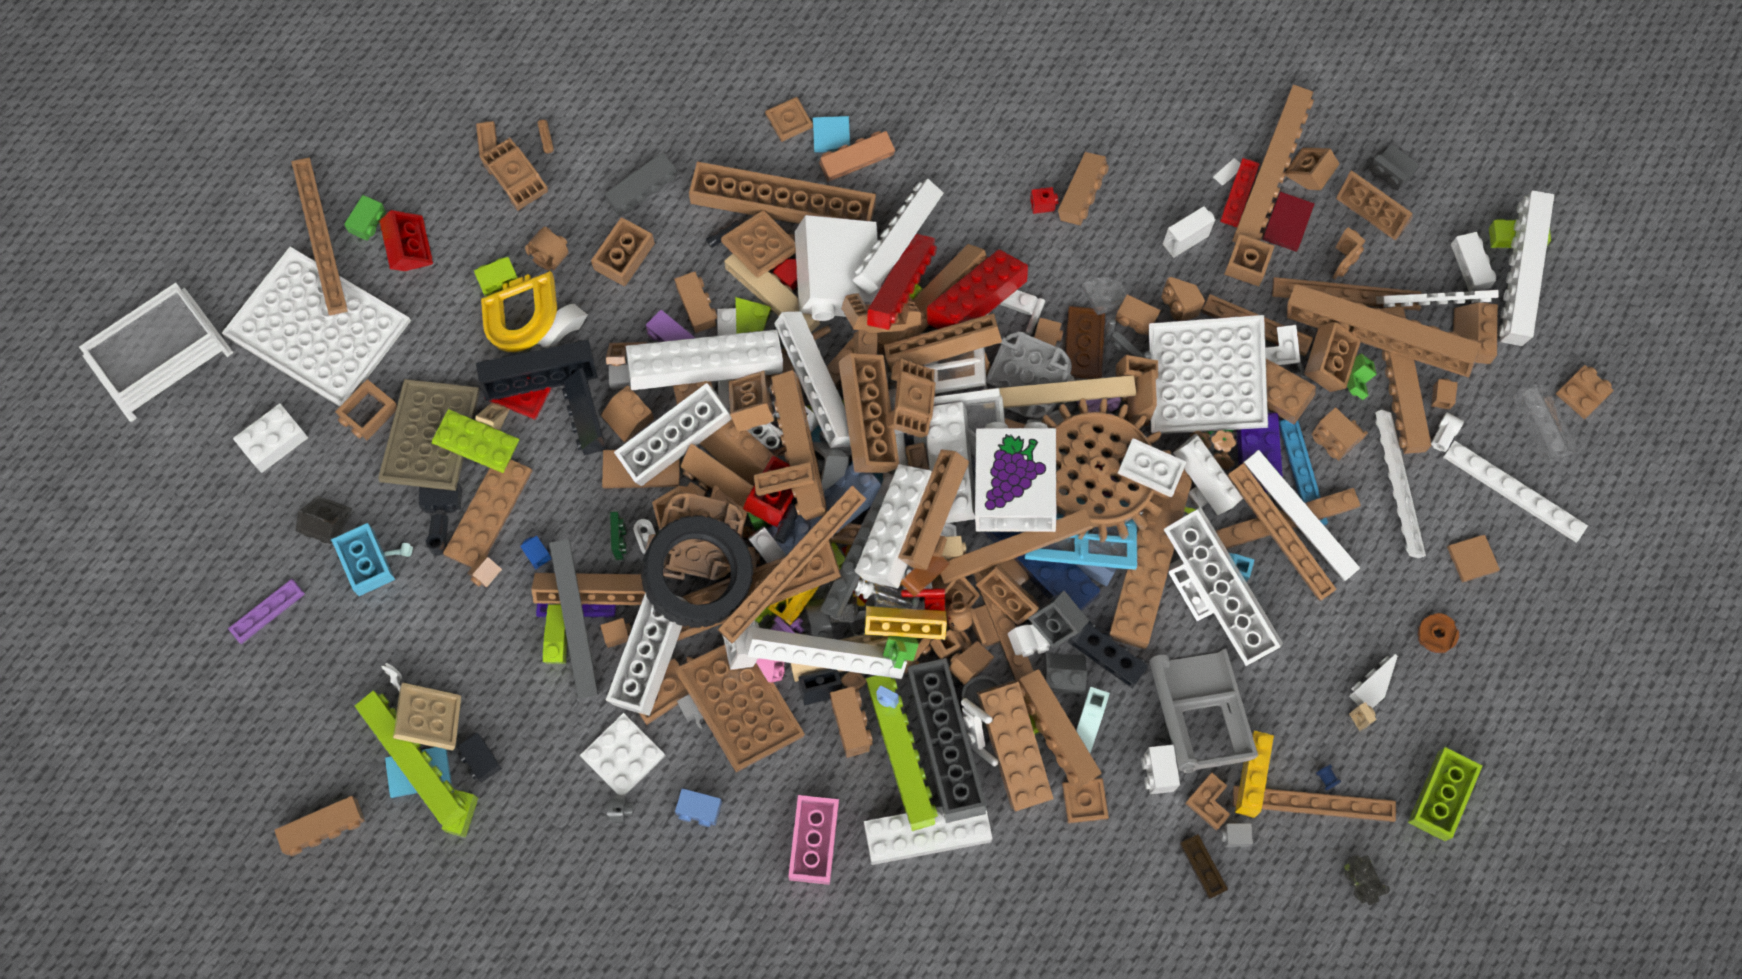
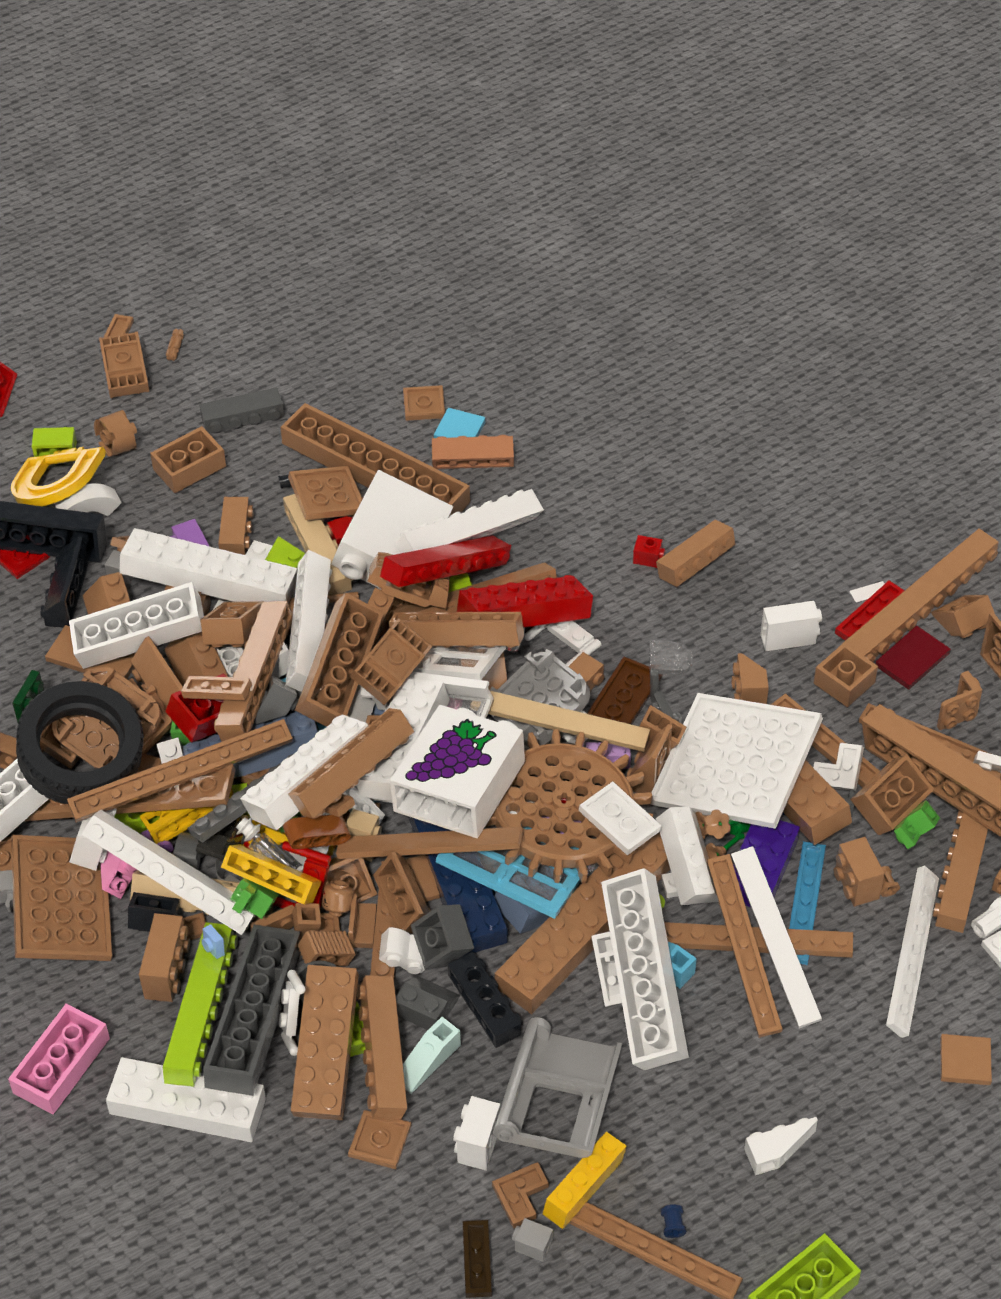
camera: 25 degrees right, 20 degrees down
black pin [773,504,798,544] -> none
medium nougat brick [1115,294,1161,336] -> none
tan plate [1349,702,1376,731] -> none
dark orange plate [1418,613,1459,653] -> none

